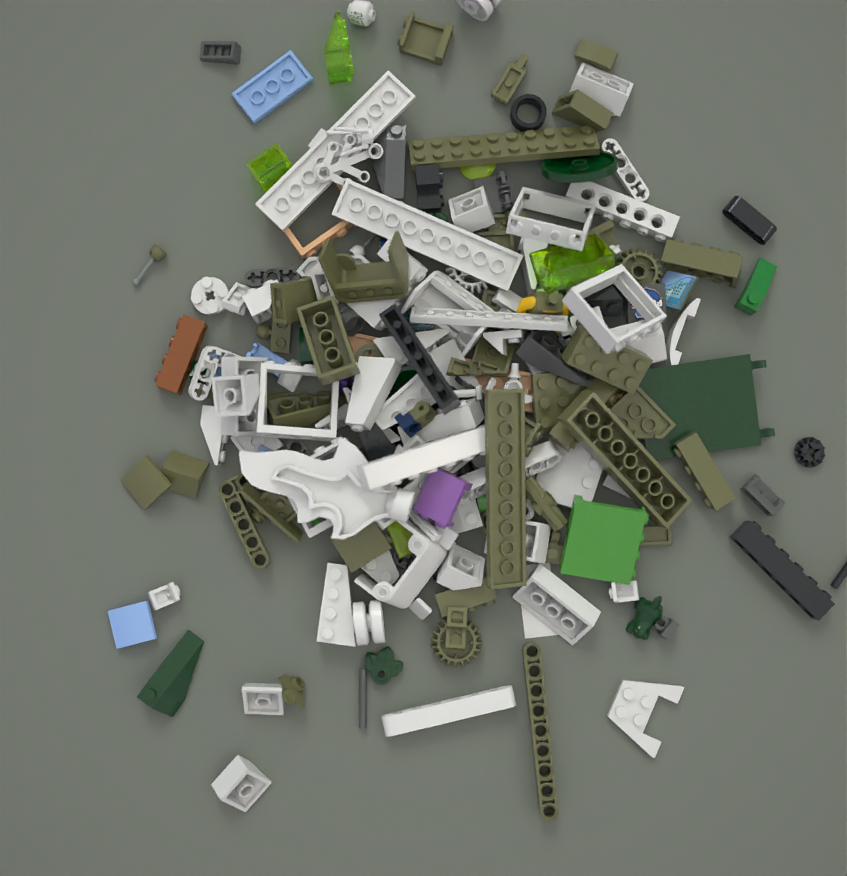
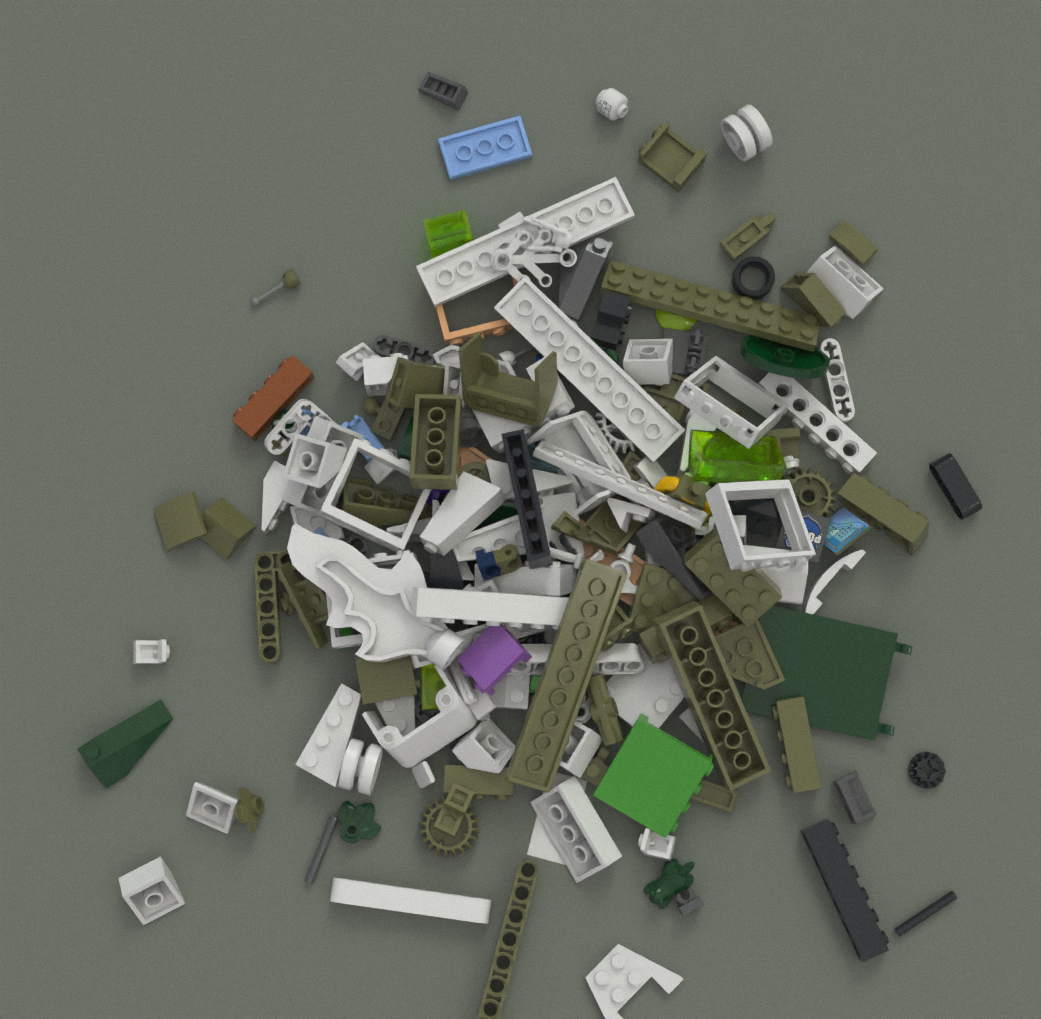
camera: 25 degrees right, 5 degrees down
light blue slope [108,600,157,649] -> none
white plate [191,277,229,316] -> none
clear neon green slope [324,11,354,85] -> none
green slope [734,258,777,316] -> none

